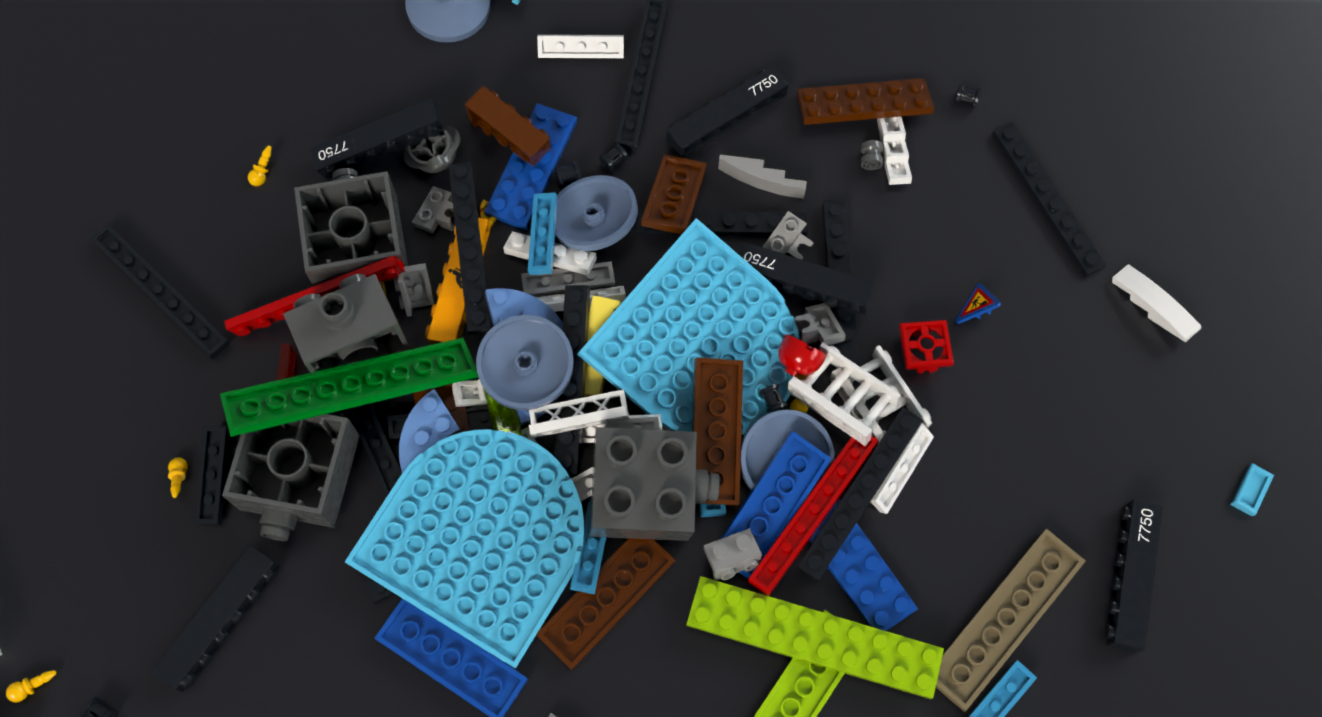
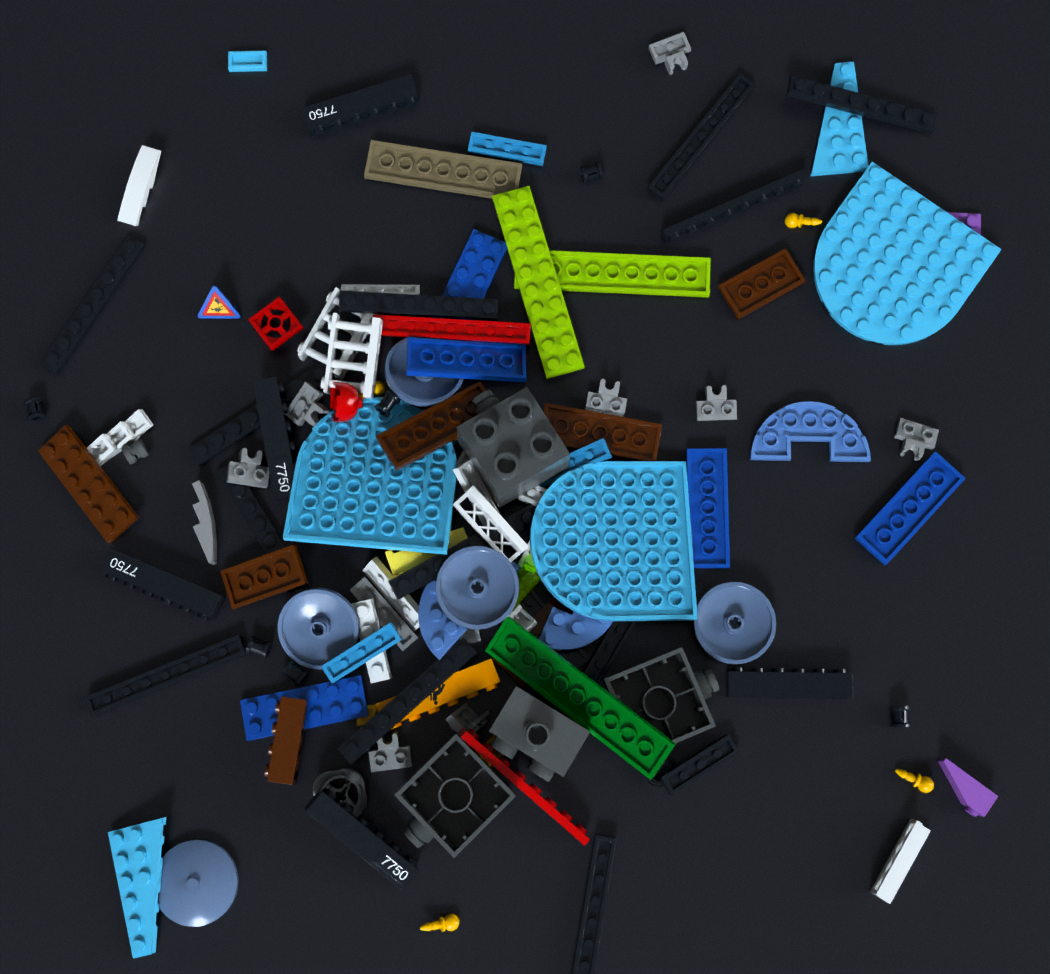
camera: 120 degrees left, 10 degrees up
yellow bar [168,457,188,498] -> none
clear red tile [277,344,296,380] -> none
white plate [537,35,624,58] -> none
light grey bracket [704,528,762,581] -> none
none -> light grey plate [585,379,627,417]
none -> sand blue dish [693,582,776,664]

